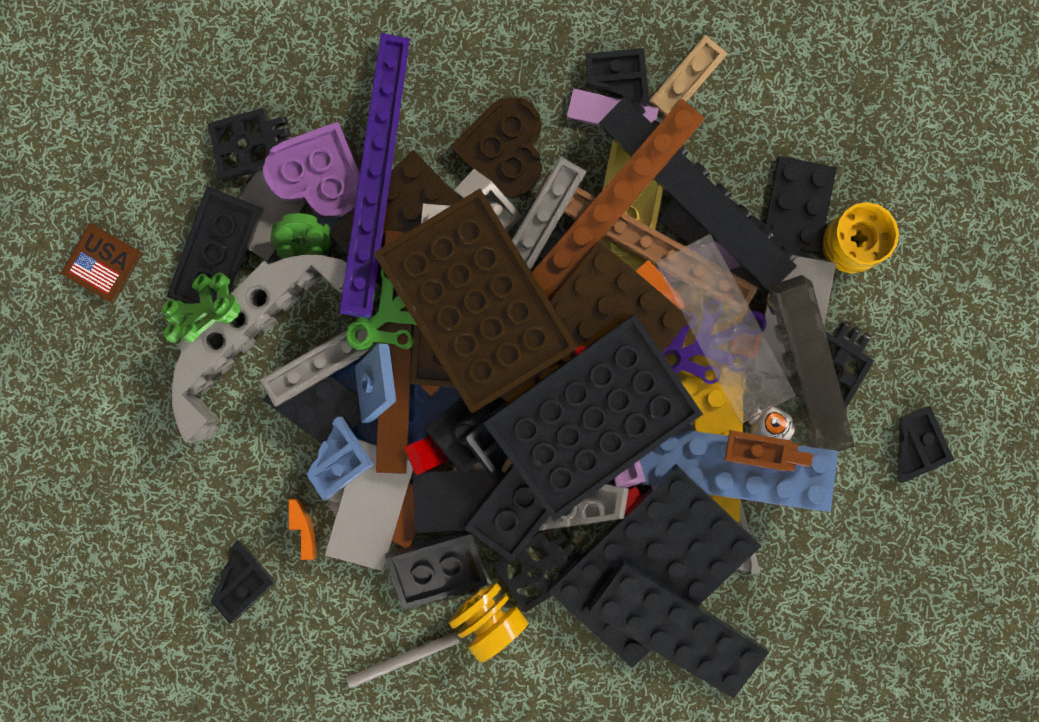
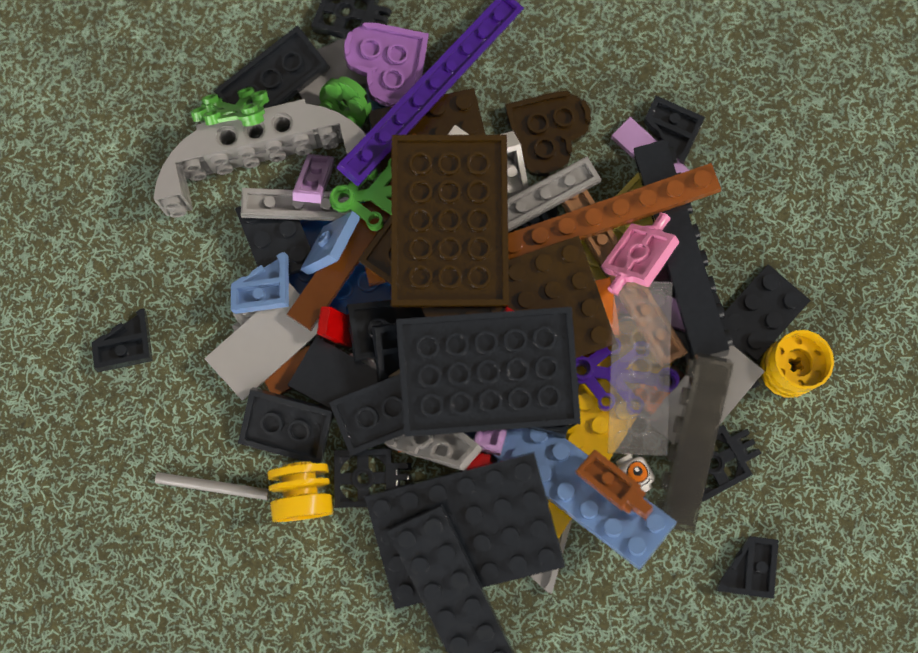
camera: 35 degrees right, 10 degrees down
reddish brown tile [60,223,143,303] -> none
orange slope [289,498,317,560] -> none
tan tile [649,35,728,117] -> none
none -> lavender tile [293,154,334,204]
none -> bright pink plate [601,212,679,295]

